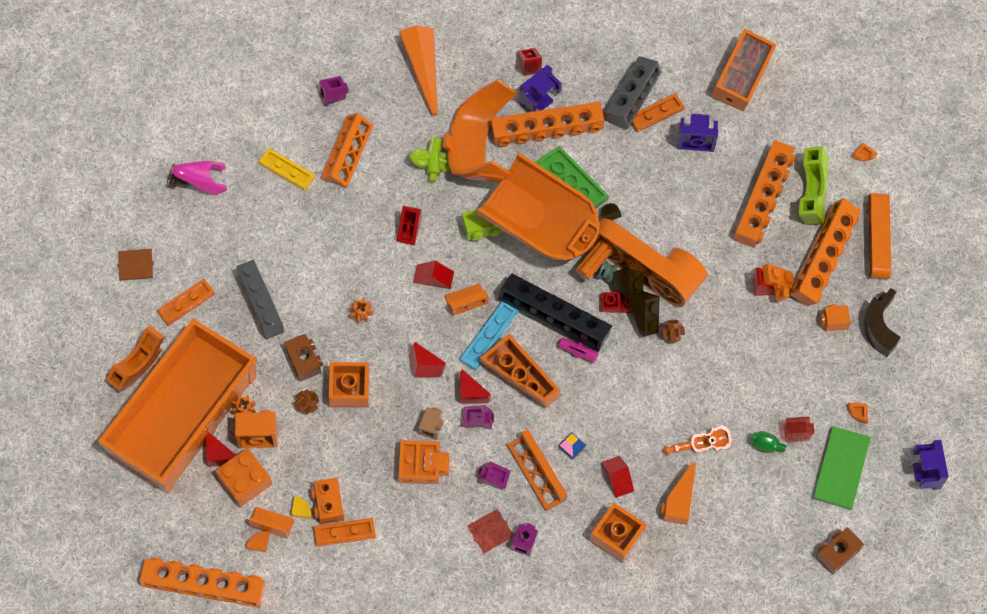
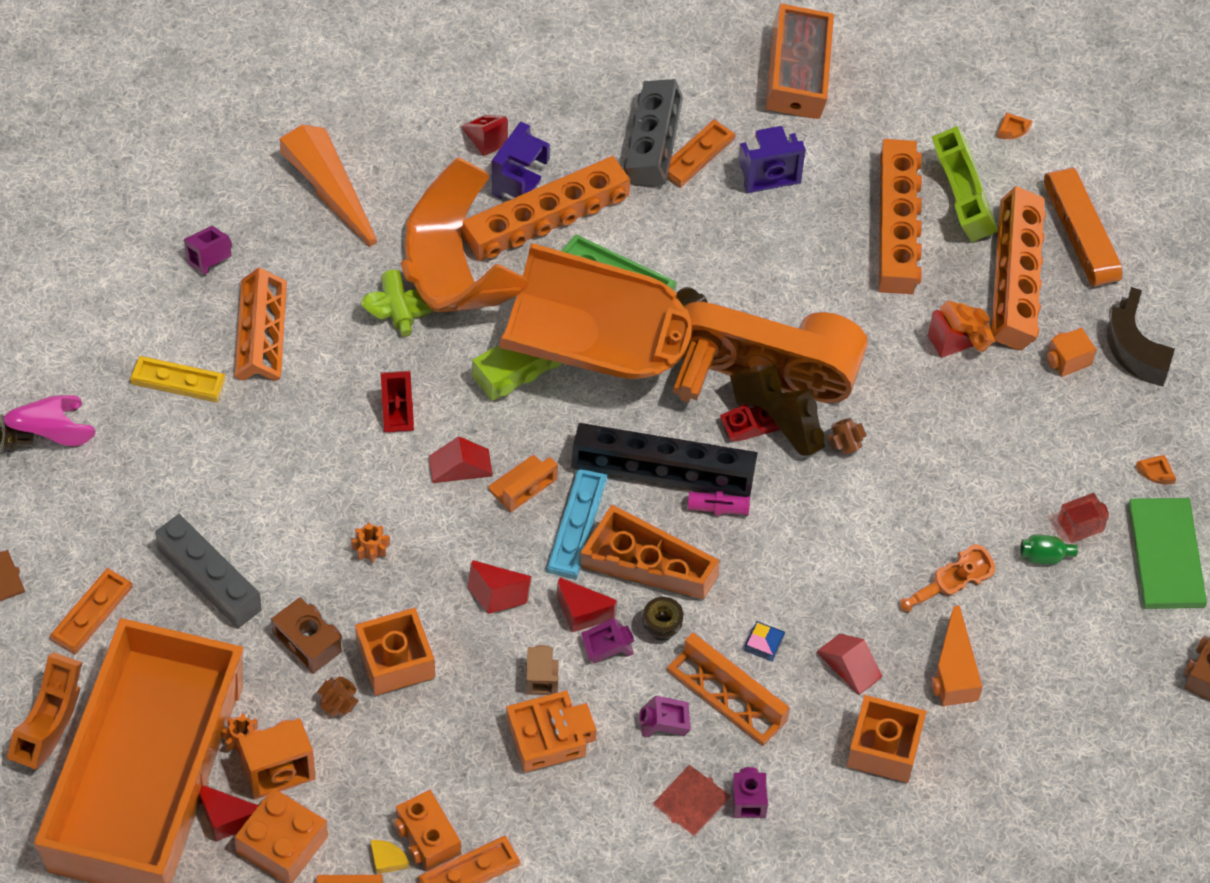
camera: 20 degrees left, 10 degrees down
sand green wheel [597,260,618,283] -> none
none -> dark brown piece [643,596,684,641]

